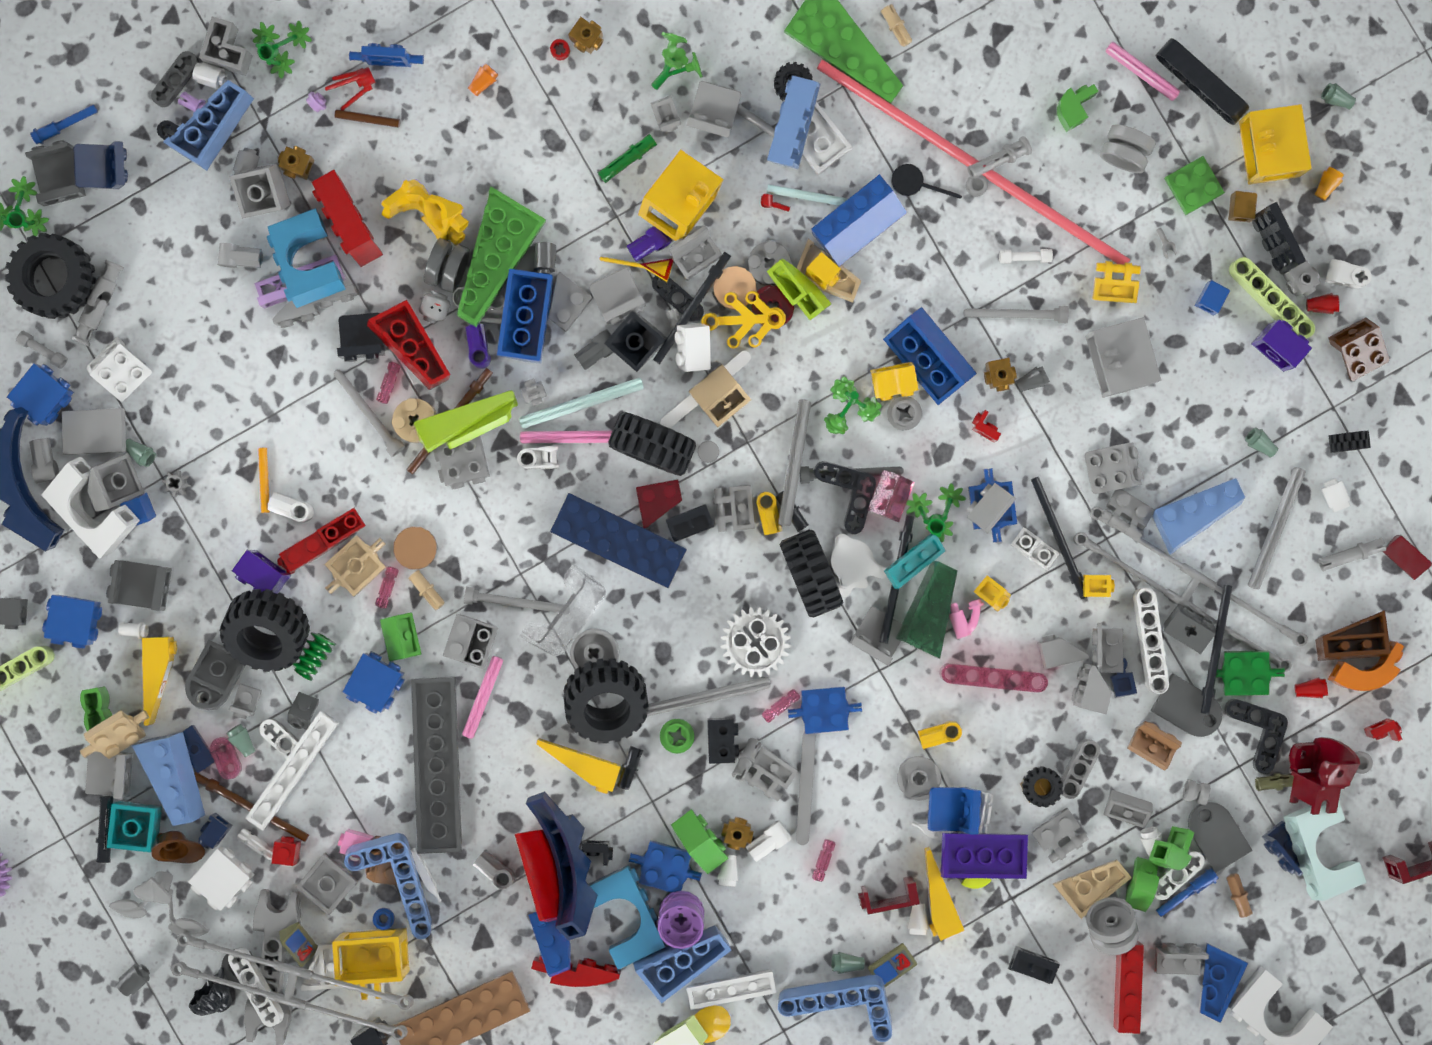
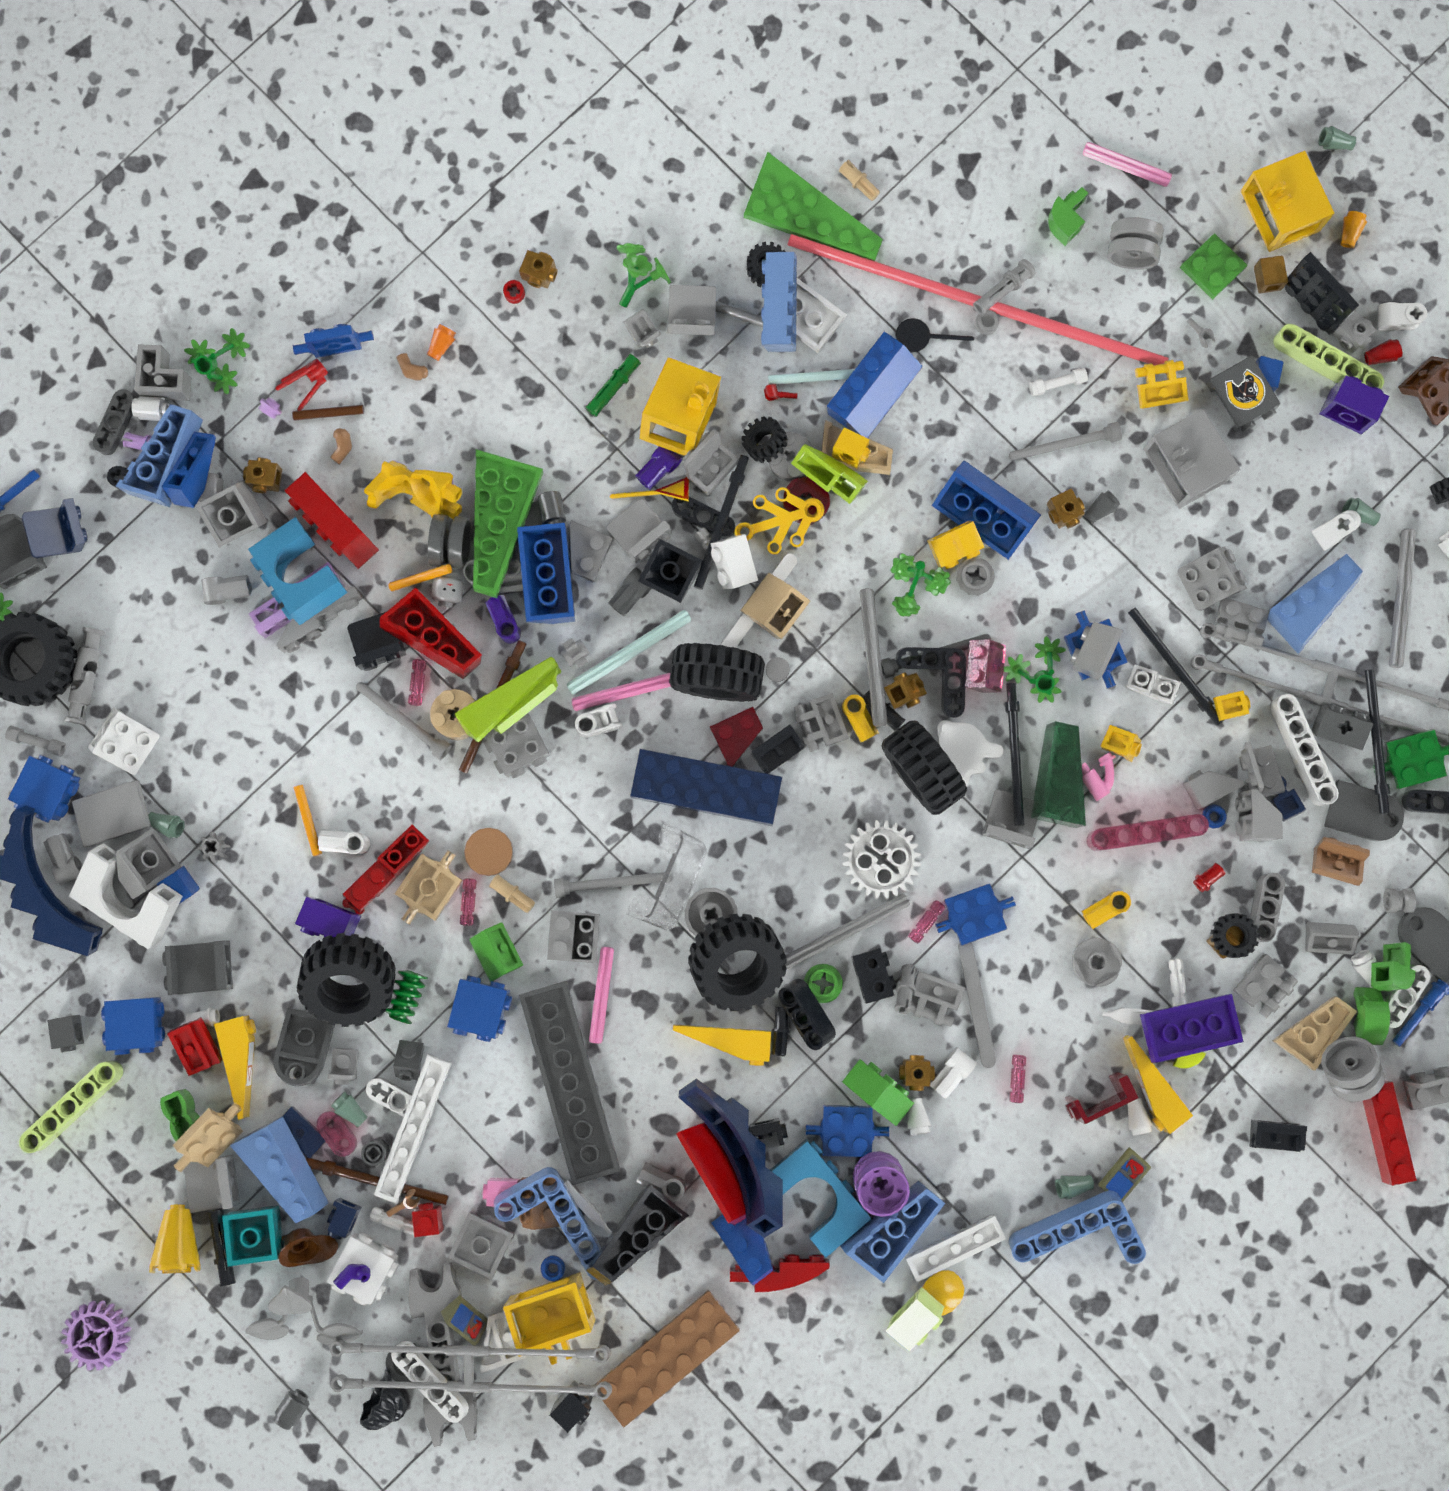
camera: 15 degrees left, 5 degrees down
light nougat tile [713,266,756,310] -> none
teal plate [884,534,946,589] -> none
blue bracket [928,787,982,834] -> none
red bracket [972,410,1001,443] -> none
black beam [1155,38,1249,125] -> none
none -> yellow cone [149,1204,201,1274]
none -> blue slope [162,432,216,508]
none -> red plate [167,1017,223,1076]
none -> medium nougat arm [330,428,352,465]
none -> dark purple arm [333,1264,371,1290]
none -> dark grey wheel [361,1138,390,1166]
none -> medium nougat hand [386,1189,421,1217]
none -> light orange bar [388,564,452,592]
none -> medium nougat arm [396,353,428,381]
none -> black wedge [586,1185,689,1286]
none -> black tyre [741,416,788,463]
none -> black beam [778,979,836,1050]
none -> pearl gold brick [884,672,927,709]
none -> red pin [1193,863,1226,892]
none -> blue plate [1202,804,1227,829]
none -> dark grey panel [1206,355,1281,432]
none -> white piece [1311,510,1361,551]

